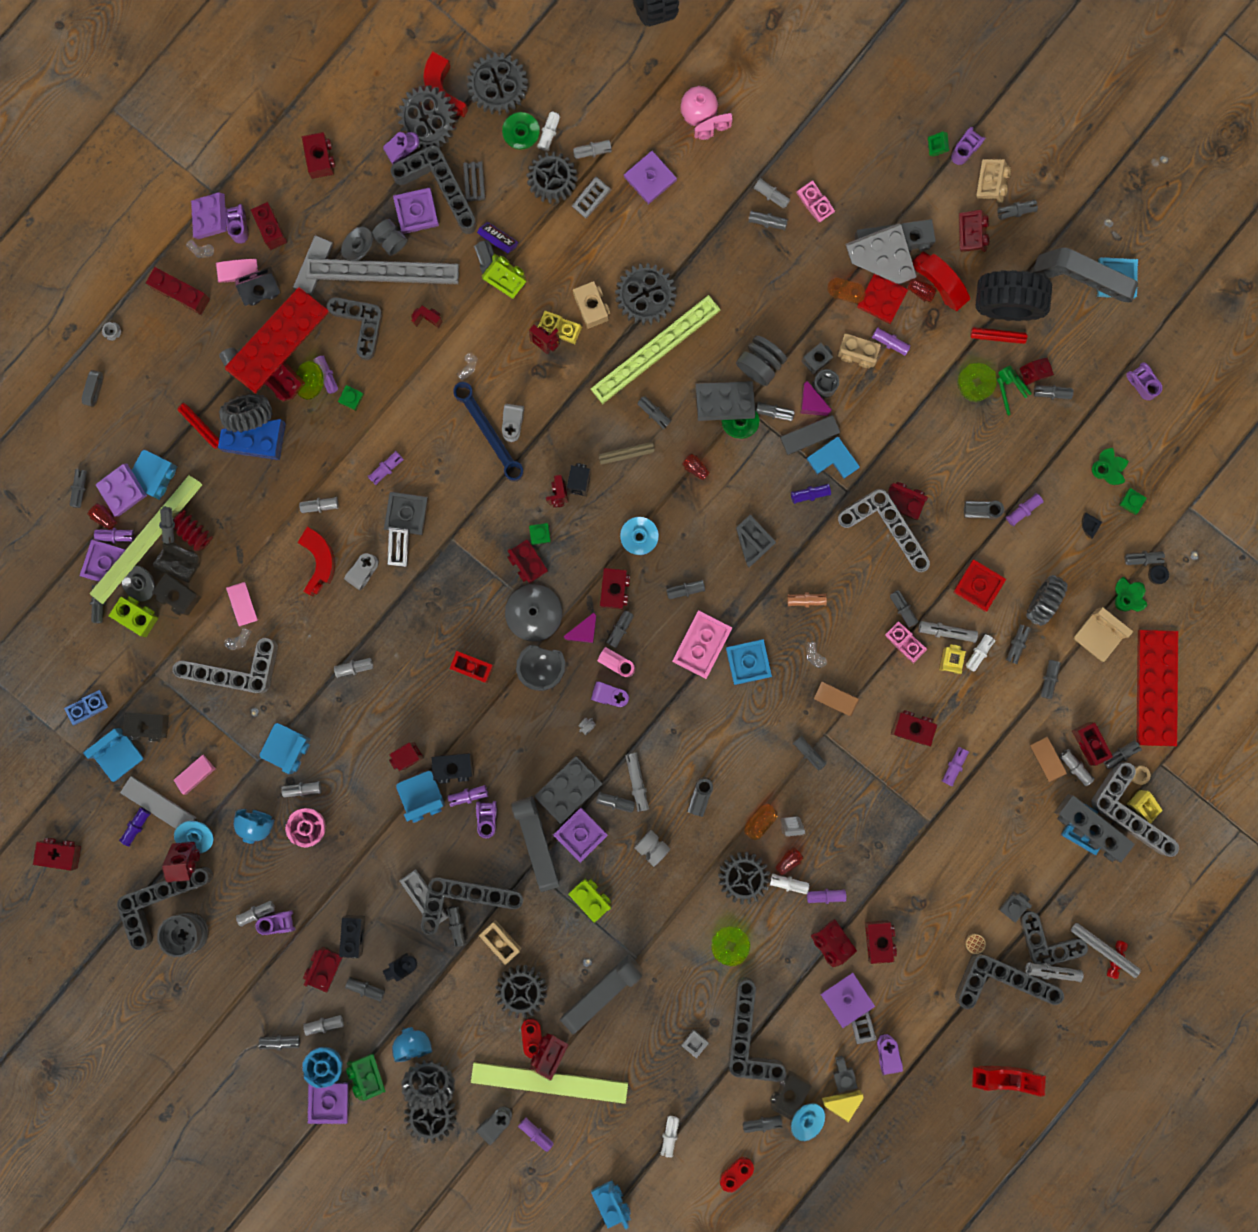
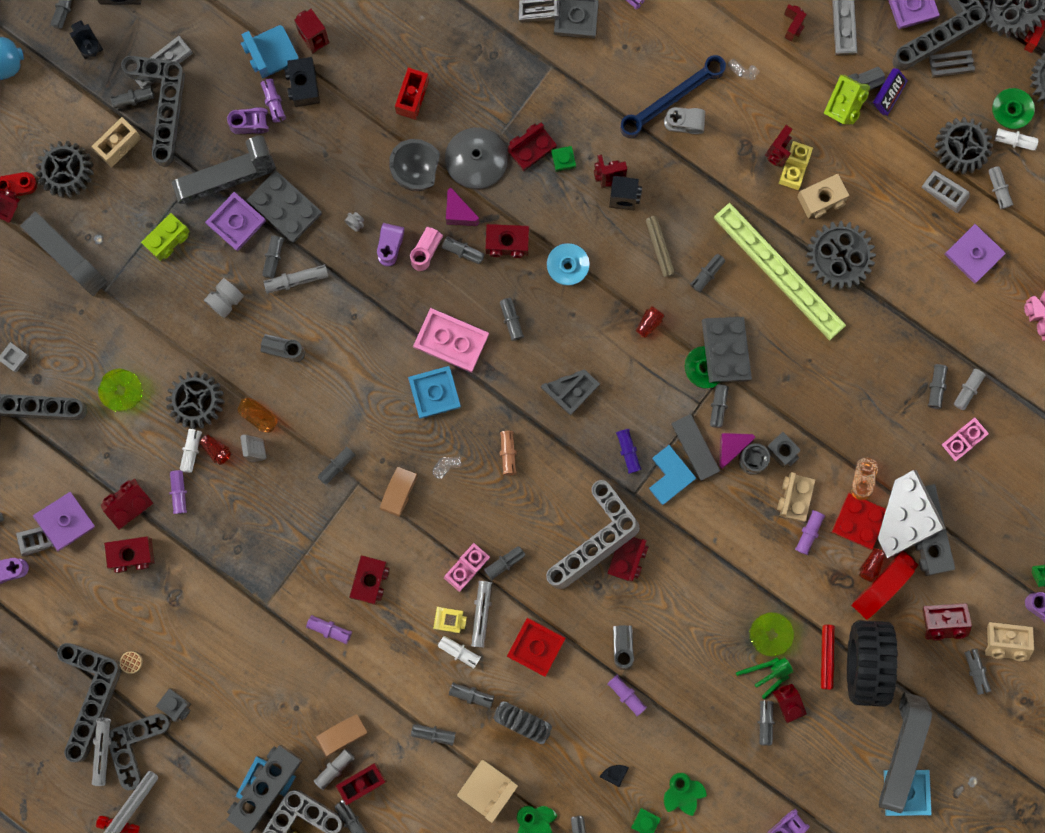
camera: 85 degrees right, 5 degrees down
dark grey wheel [736,336,787,386] -> none

